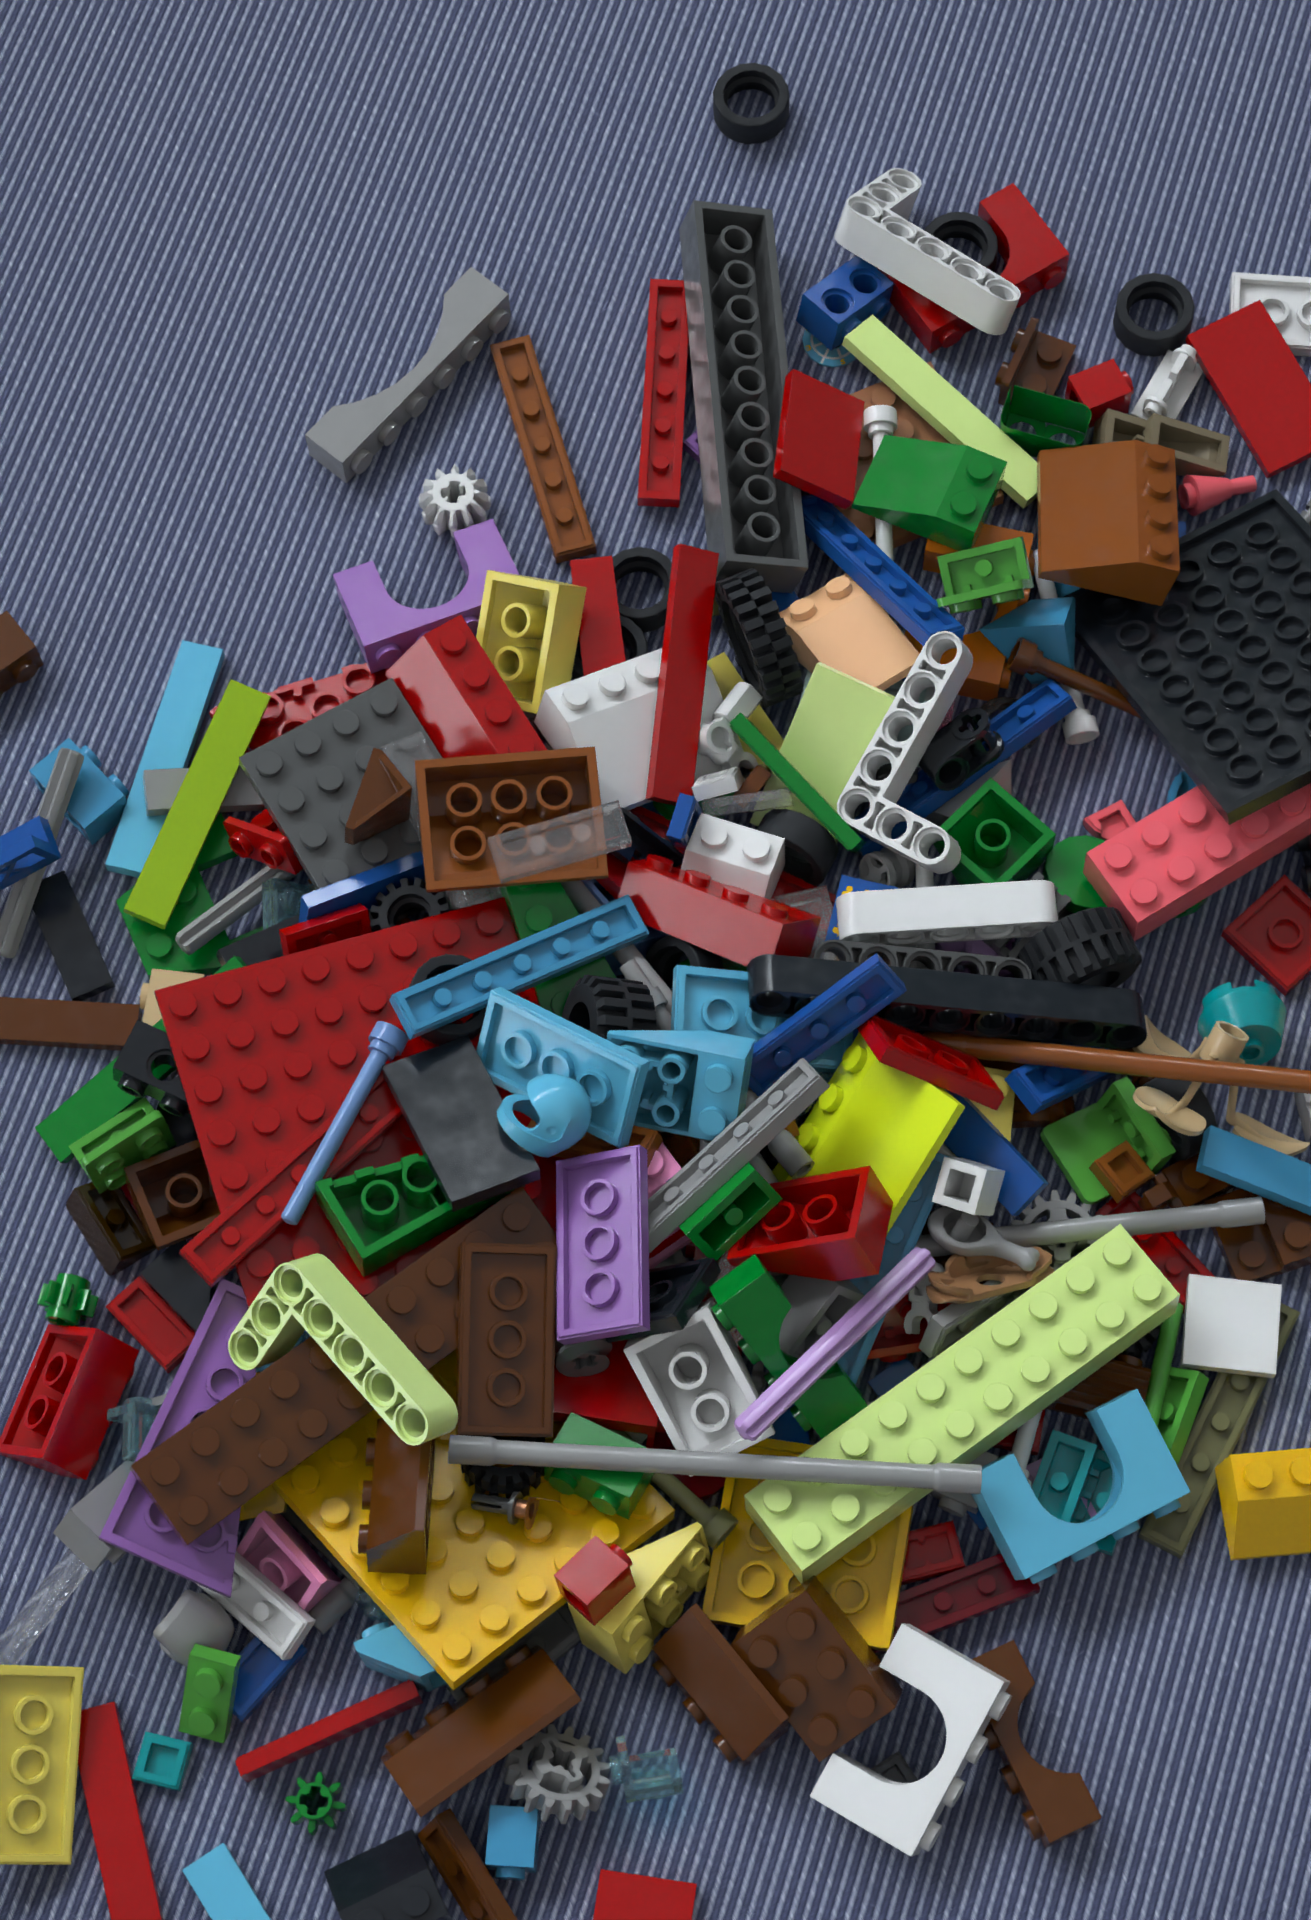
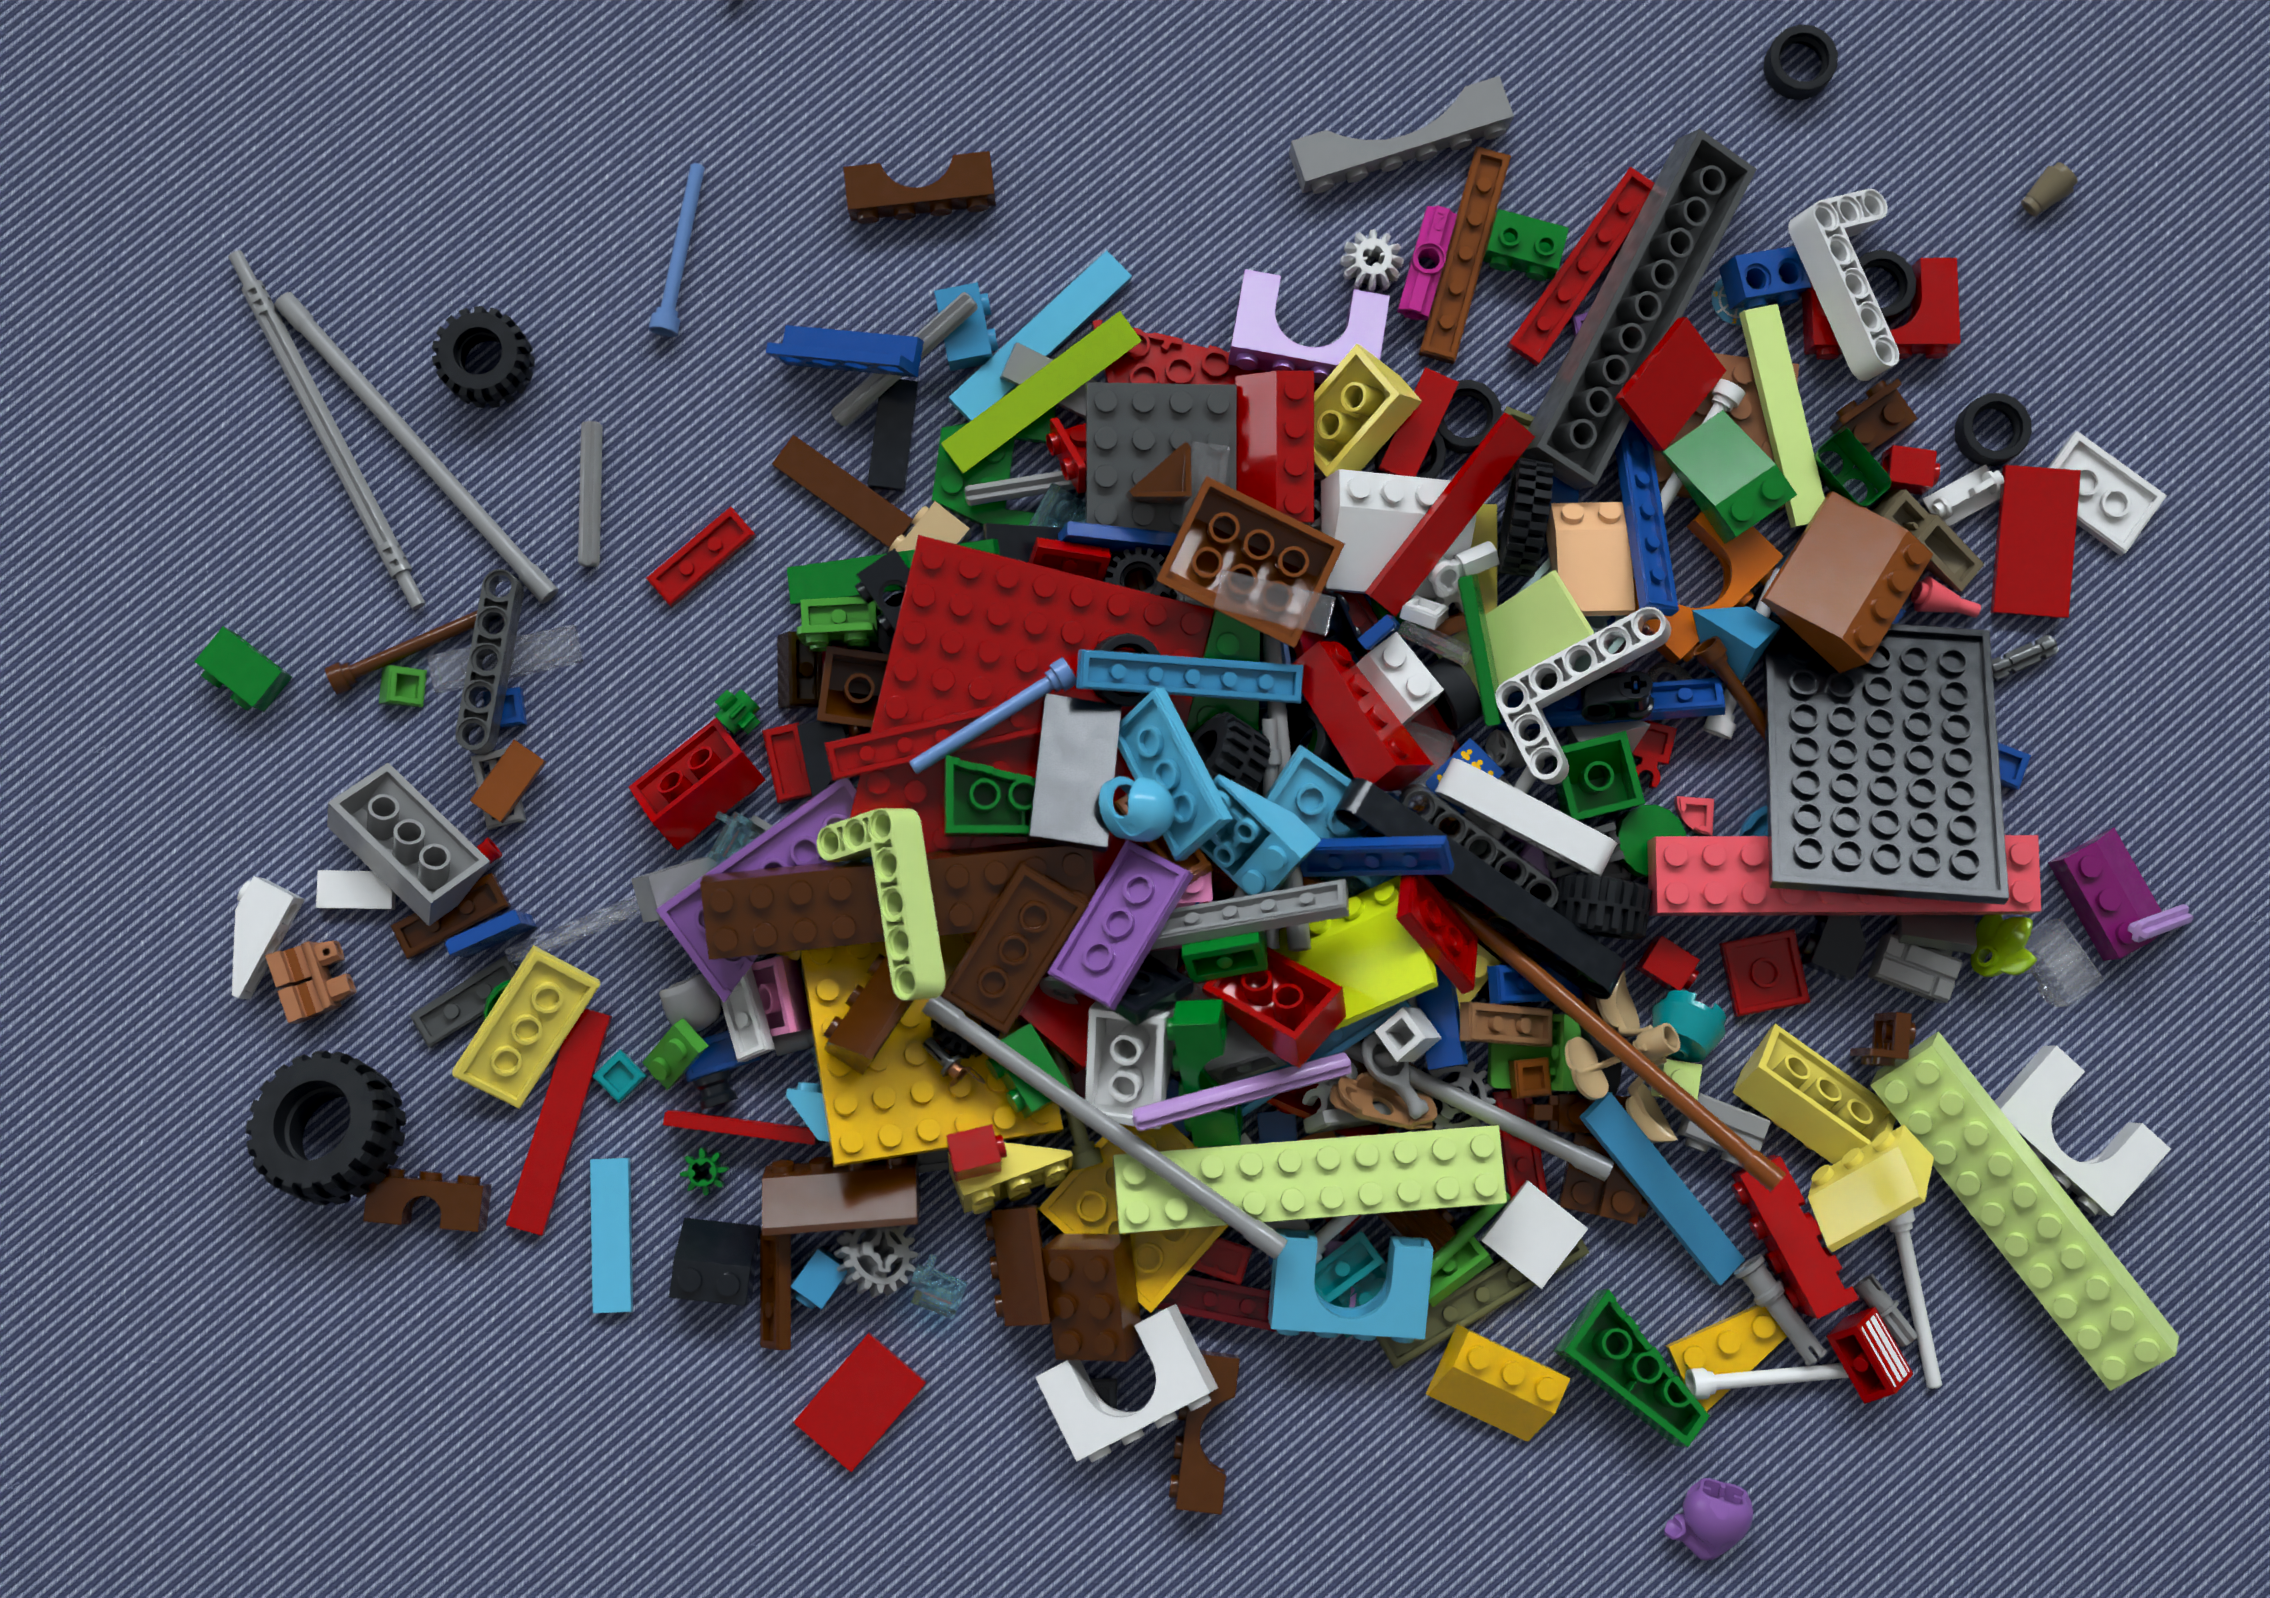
camera: 20 degrees right, 15 degrees up
bright green bracket [936,537,1034,614] -> none
none -> black wheel [693,1070,738,1110]
none -> dark pink piece [1397,205,1457,321]
none -> medium nougat tile [1460,1002,1552,1047]
none -> green brick [1483,209,1569,281]
none -> red plate [1632,721,1677,789]
none -> red brick [1635,935,1700,991]
none -> yellowish green brick [1651,1059,1702,1100]
none -> dark tan cone [2021,162,2078,217]

